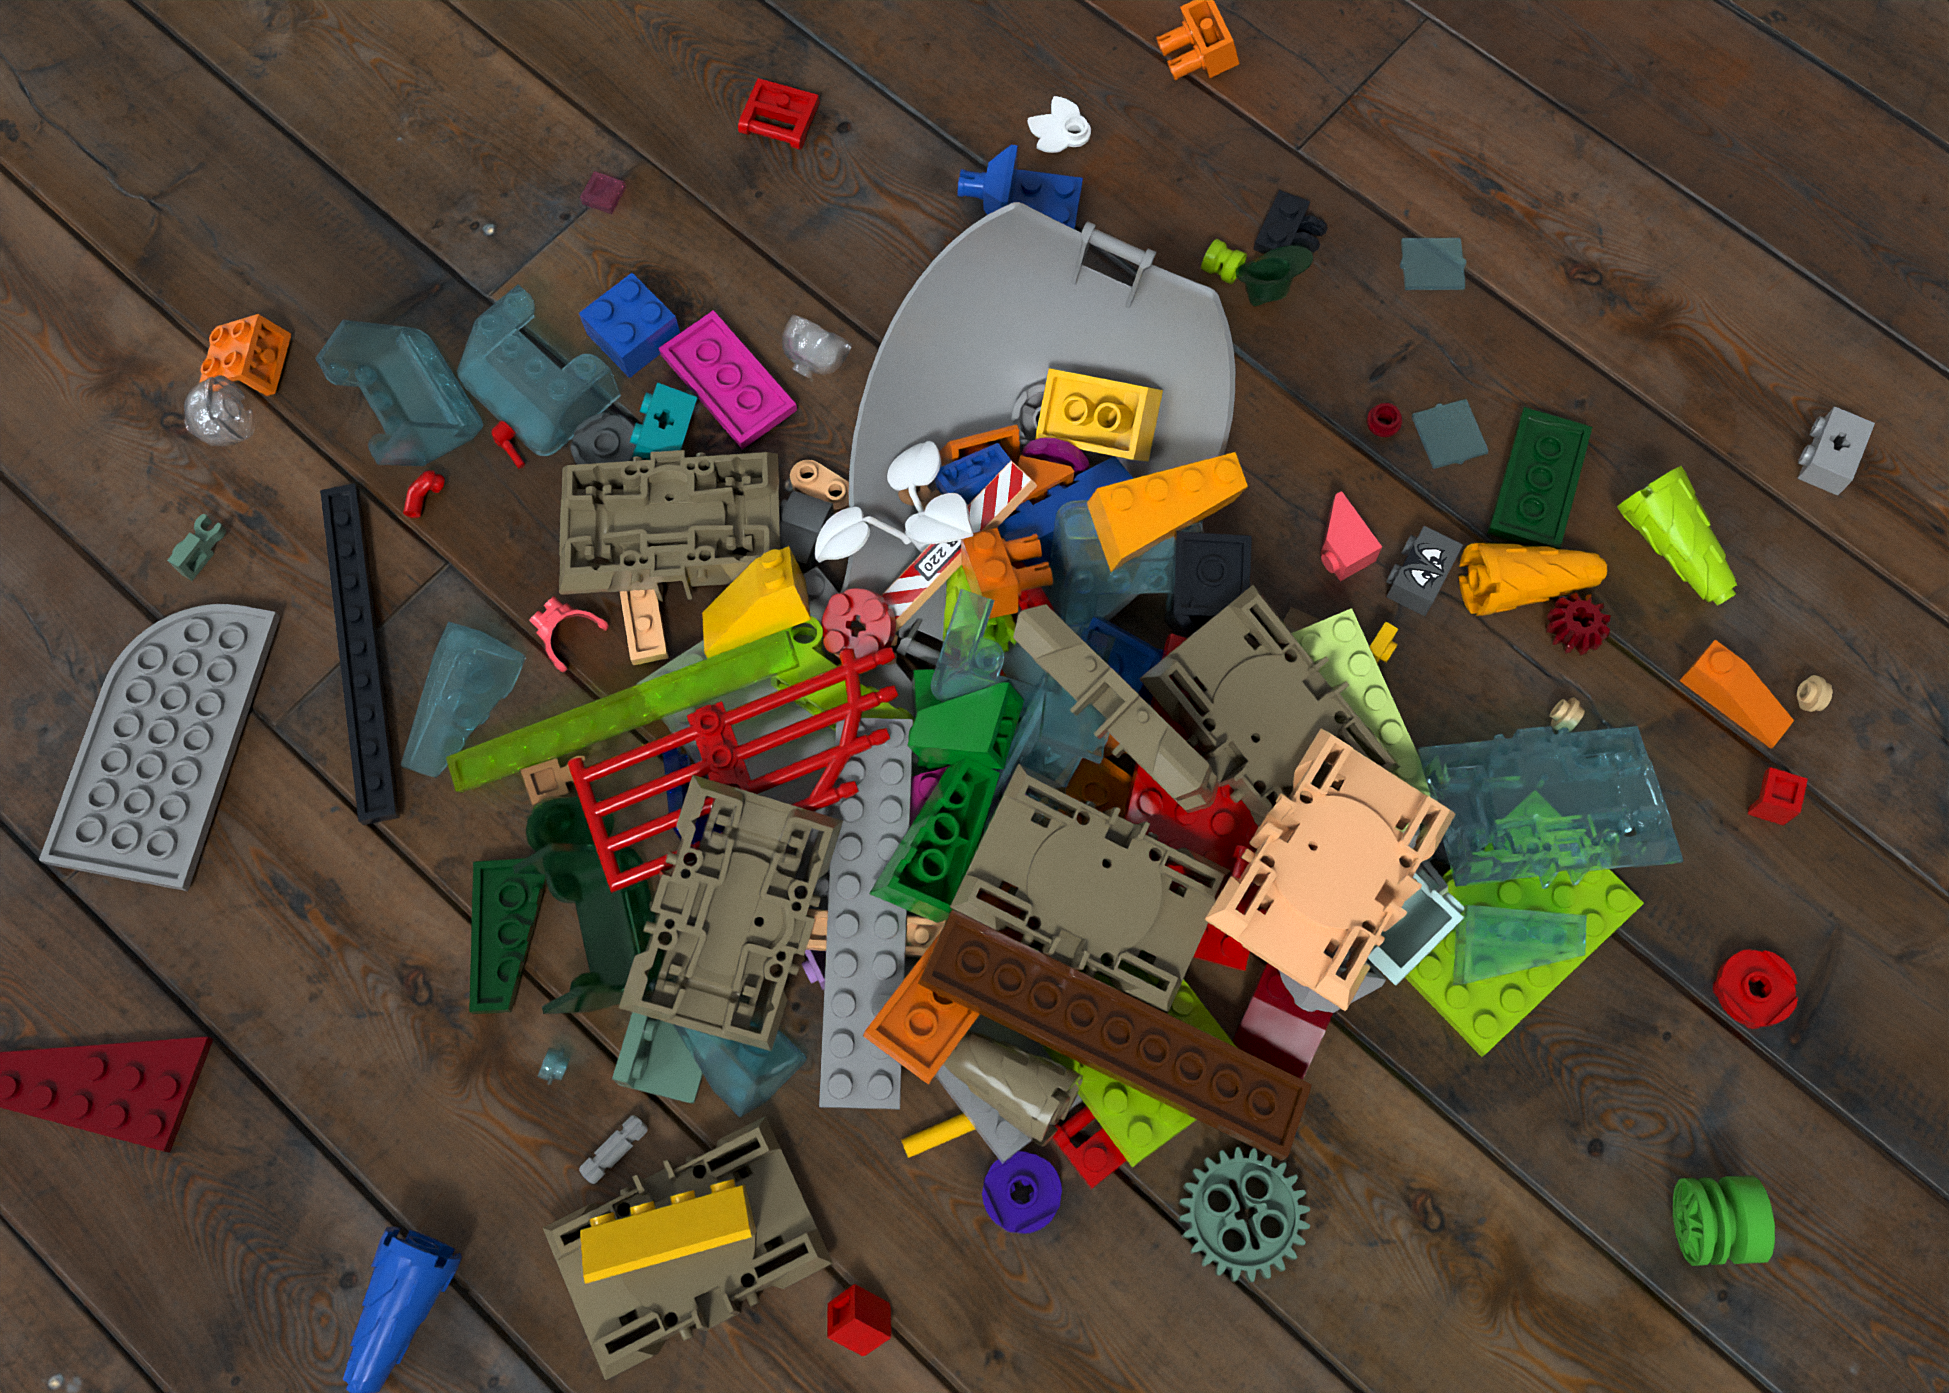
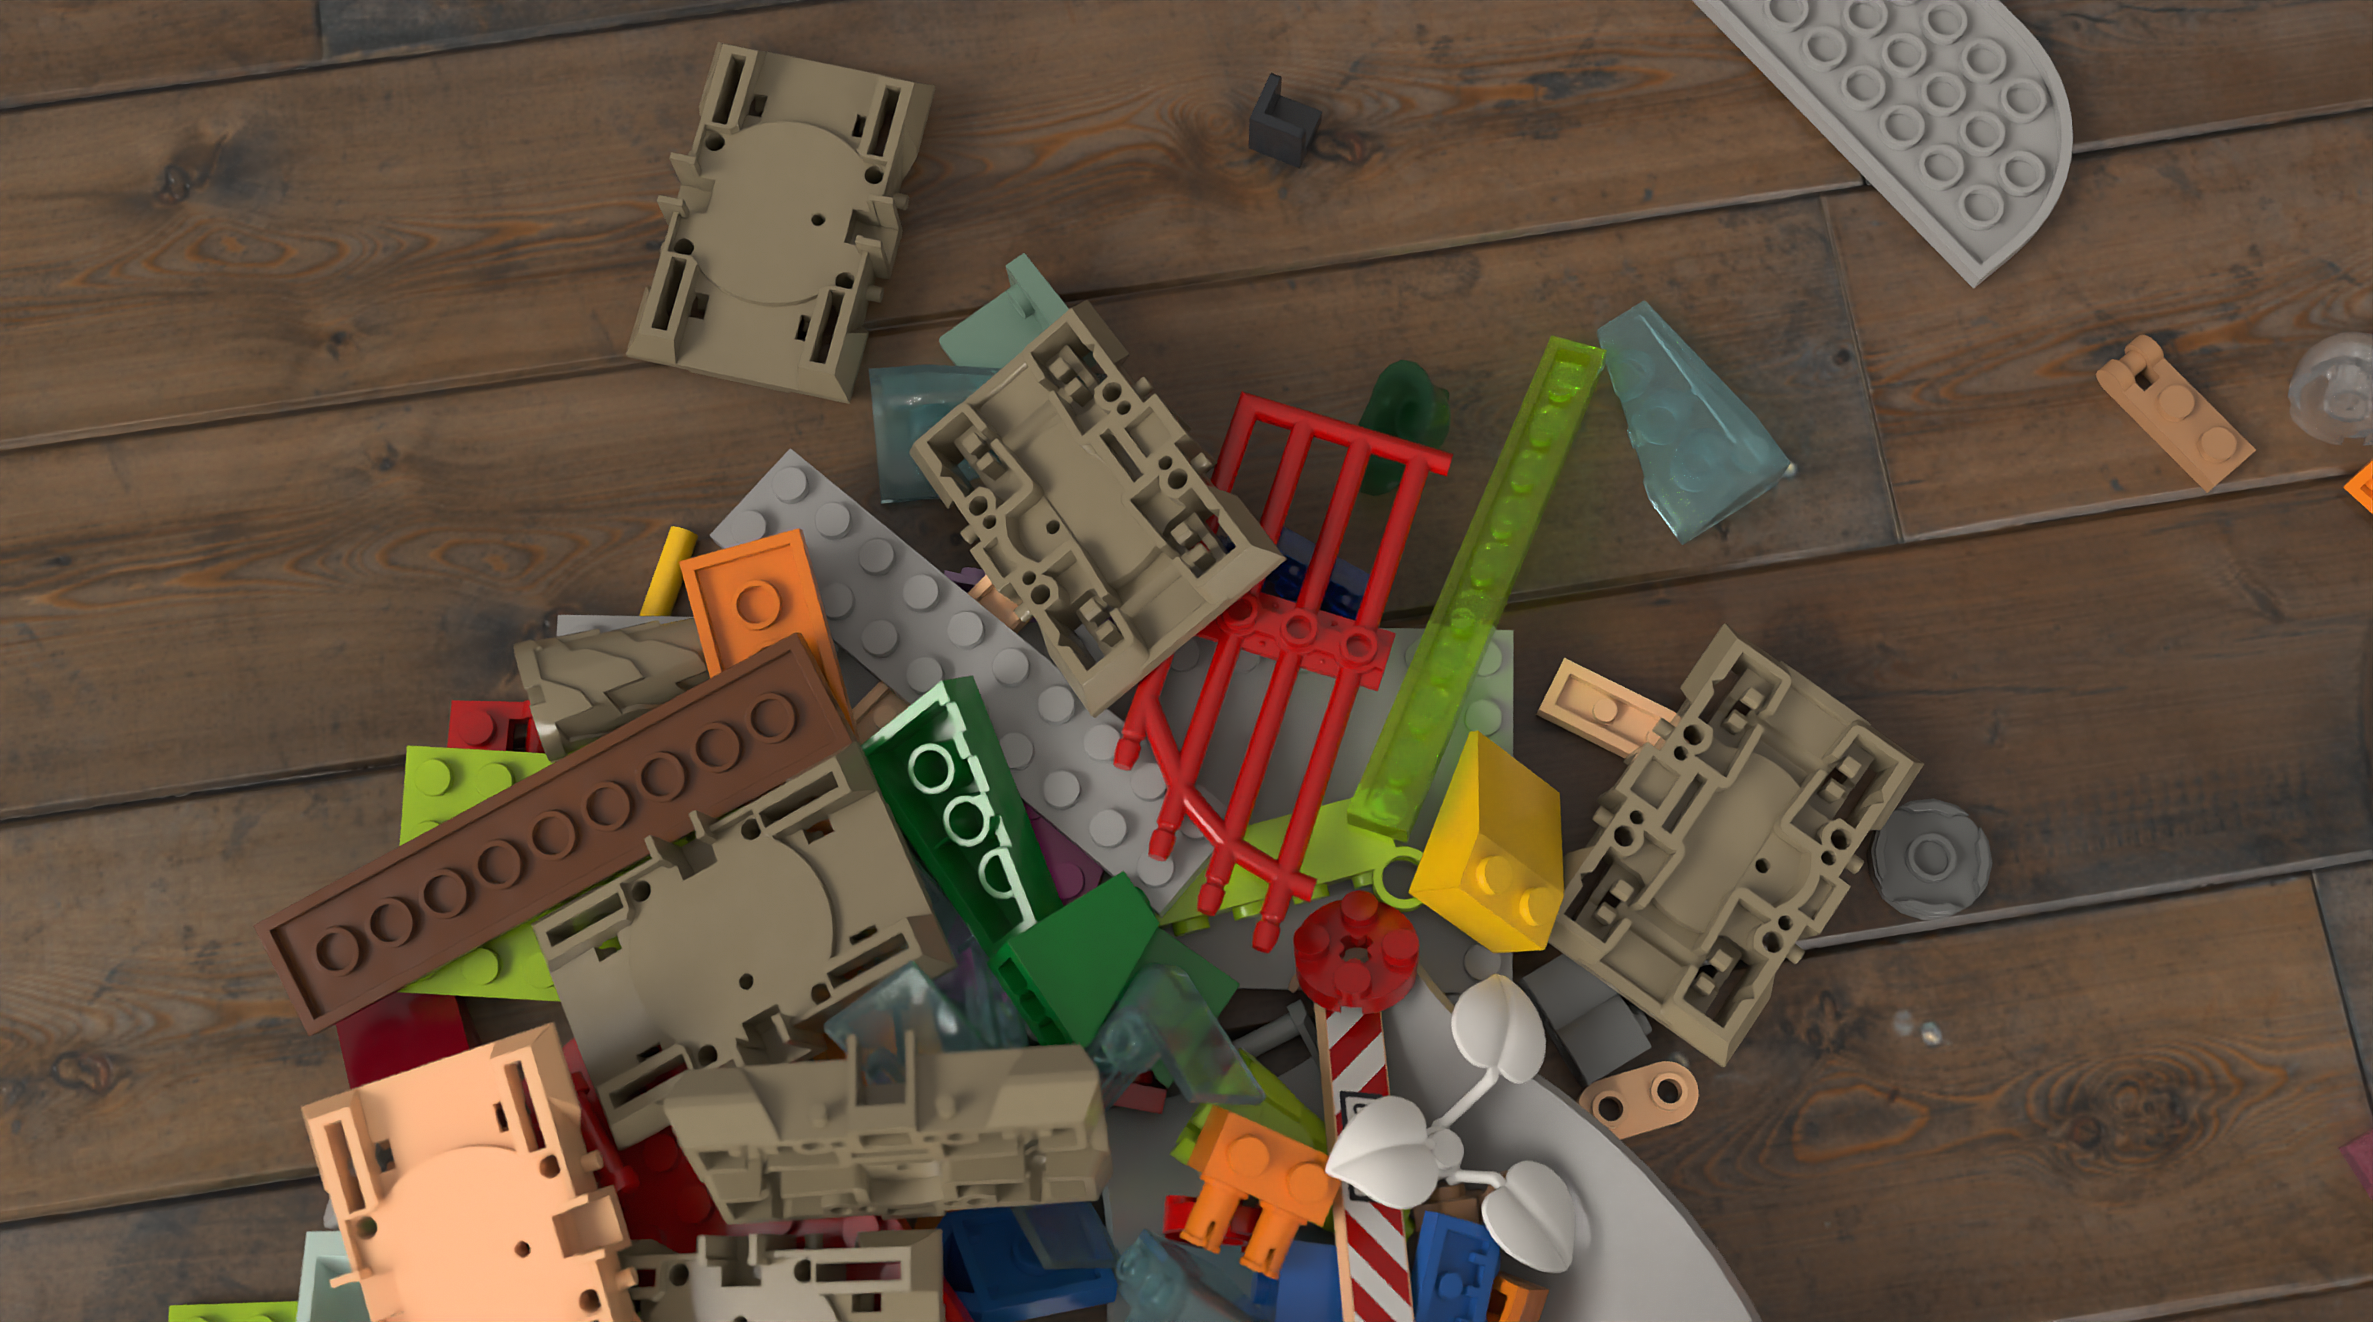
camera: 130 degrees right, 5 degrees up
sand green plate [167,514,226,581] -> none
clear light blue windscreen [315,320,483,466] -> none
black plate [320,483,400,825] -> none
red arm [403,470,445,518] -> none
clear light blue windscreen [457,284,621,456] -> none
dark green wing [469,857,552,1015] -> none
red hand [491,421,525,469] -> none
clear green windscreen [513,843,669,1014] -> none
medium nougat plate [520,756,585,806] -> none
coral helmet [529,596,609,672] -> none
clear light blue plate [537,1047,570,1085] -> none
blue brick [579,273,680,378] -> none
light grey axle [579,1115,648,1184] -> none
yellow slope [580,1179,757,1284] -> none
teal brick [630,383,697,460] -> none
dark pink plate [658,310,797,450] -> none
clear cylinder [782,315,853,379] -> none
red panel [827,1284,891,1356] -> none
dark purple plate [982,1151,1062,1234] -> none
sand green gear [1178,1147,1310,1283] -> none
none -> black panel [1249,73,1322,168]
none -> medium nougat plate [2096,335,2256,493]

